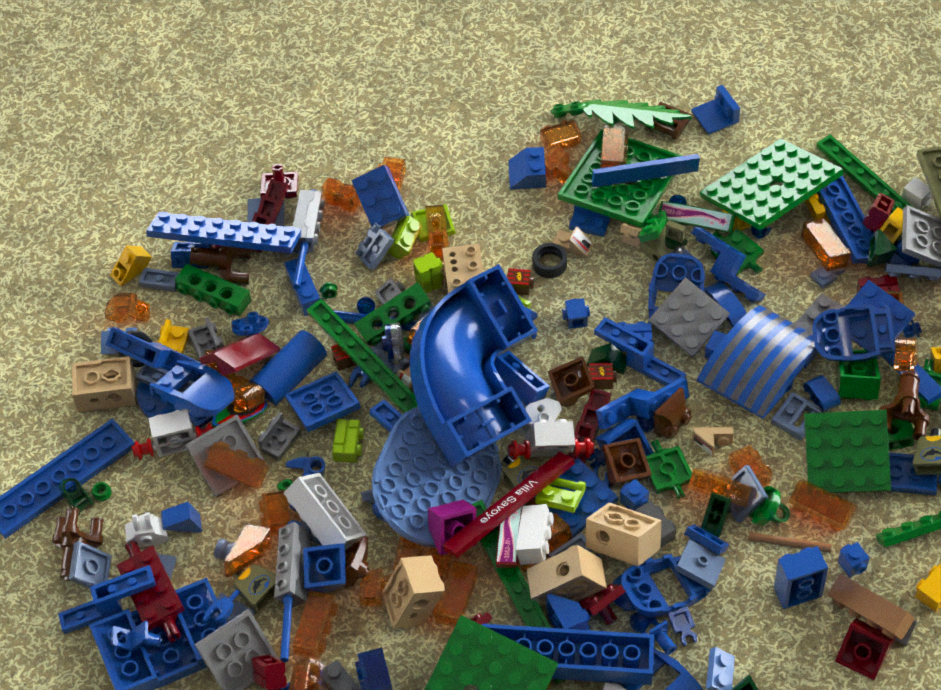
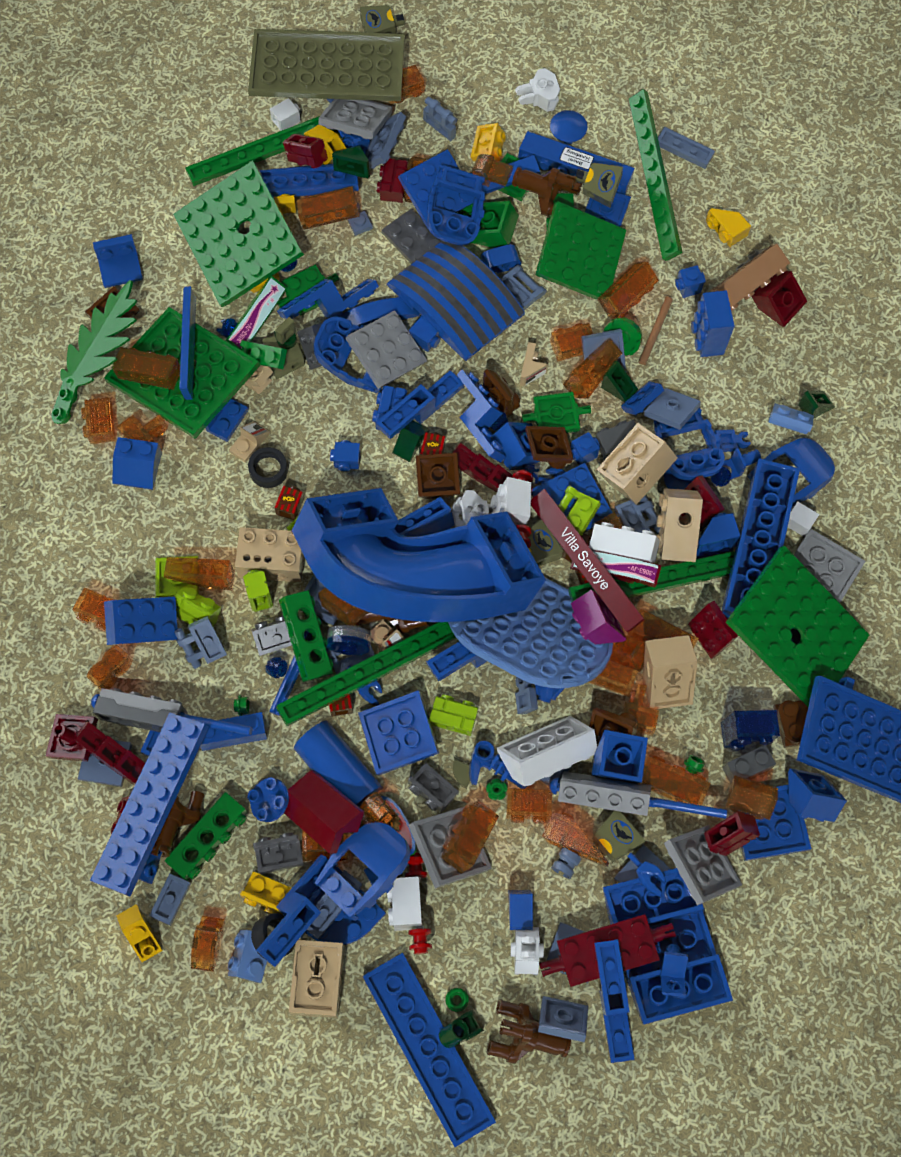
camera: 85 degrees left, 15 degrees up
none -> green plate [684,755,705,774]

